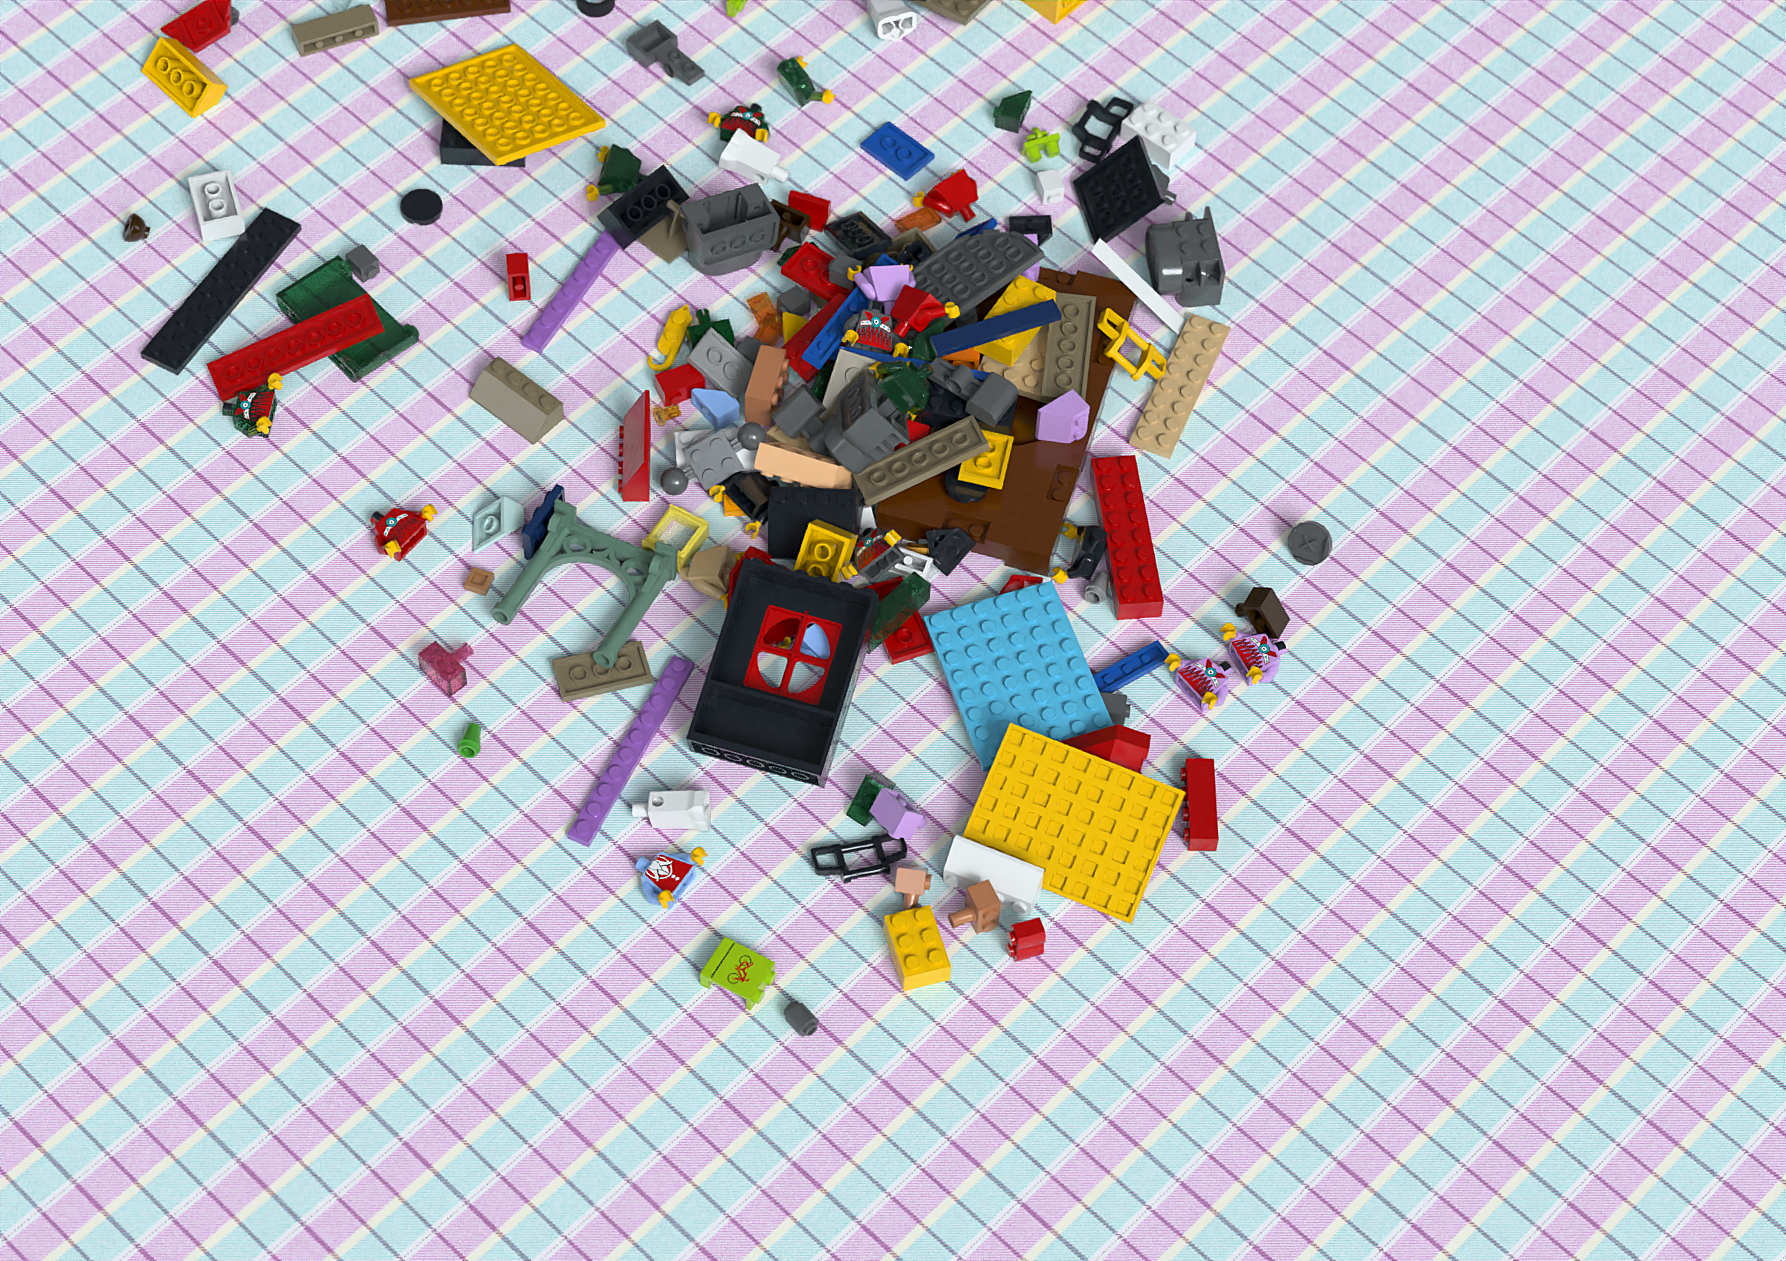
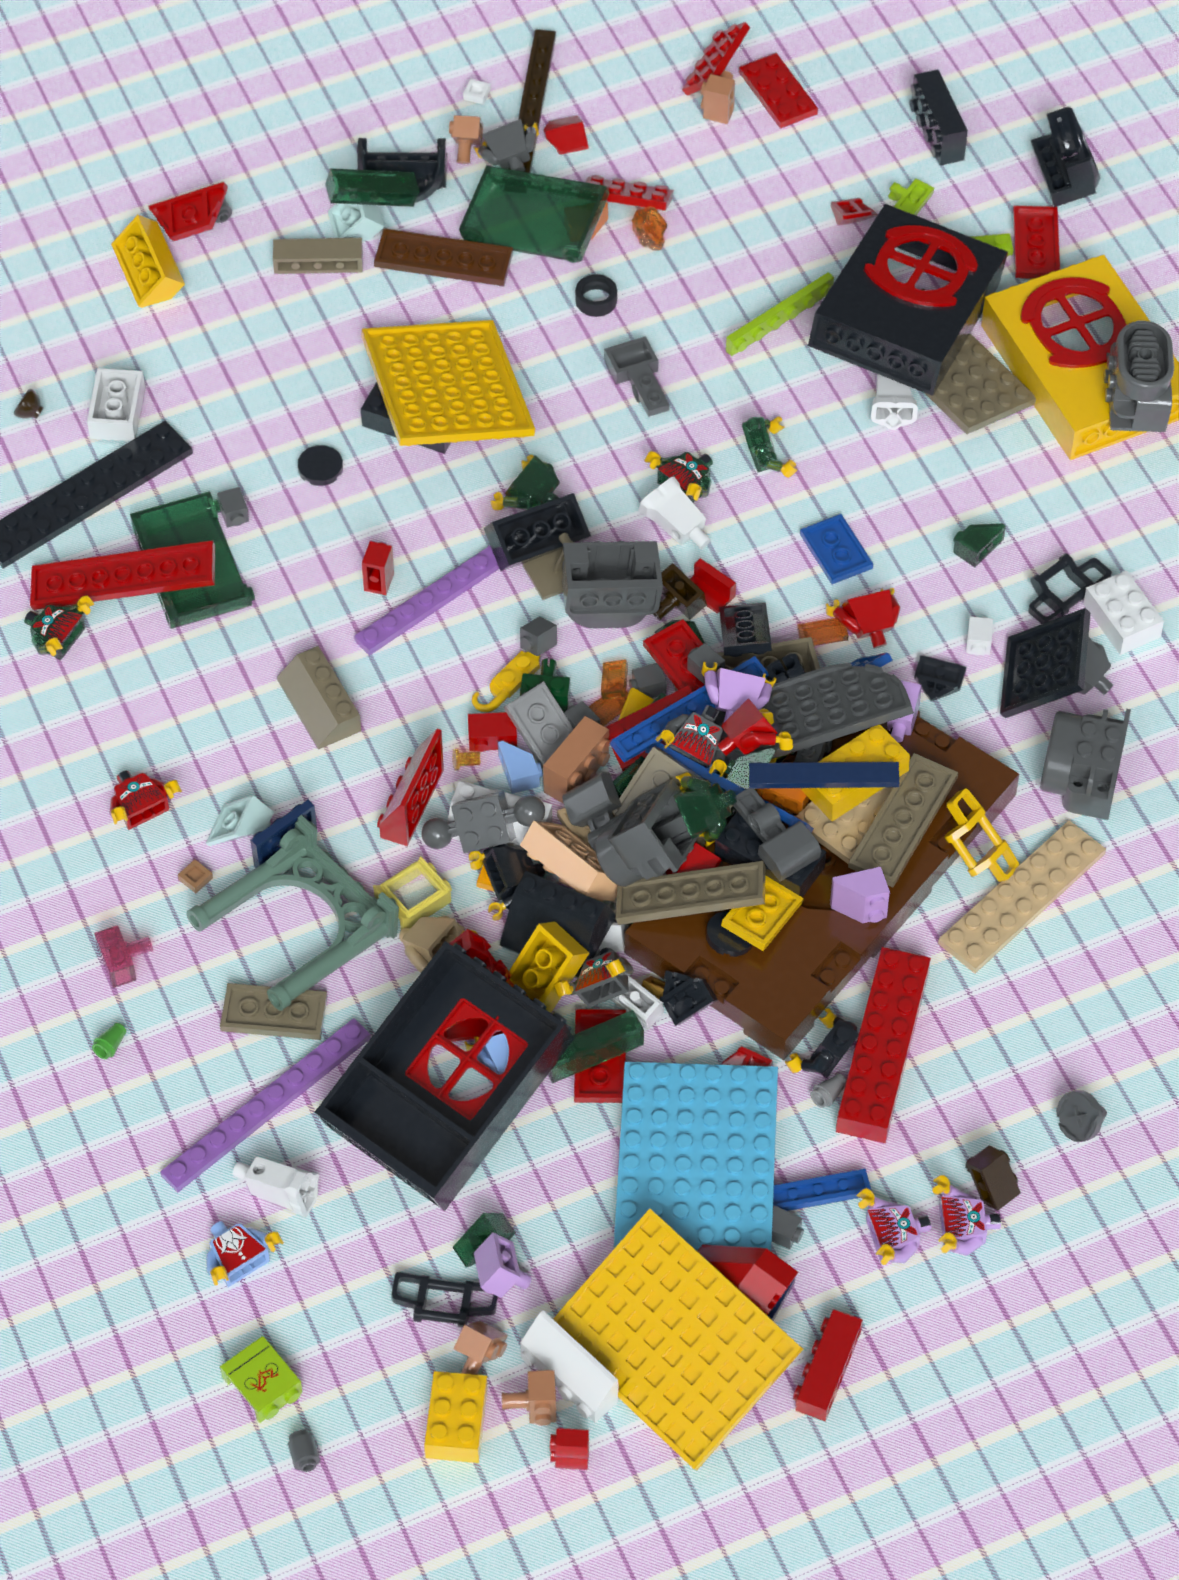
camera: 25 degrees right, 0 degrees up
lime hips [1020,127,1060,164] -> none
white sticker [1091,238,1187,336] -> none
none -> dark grey brick [520,616,557,656]

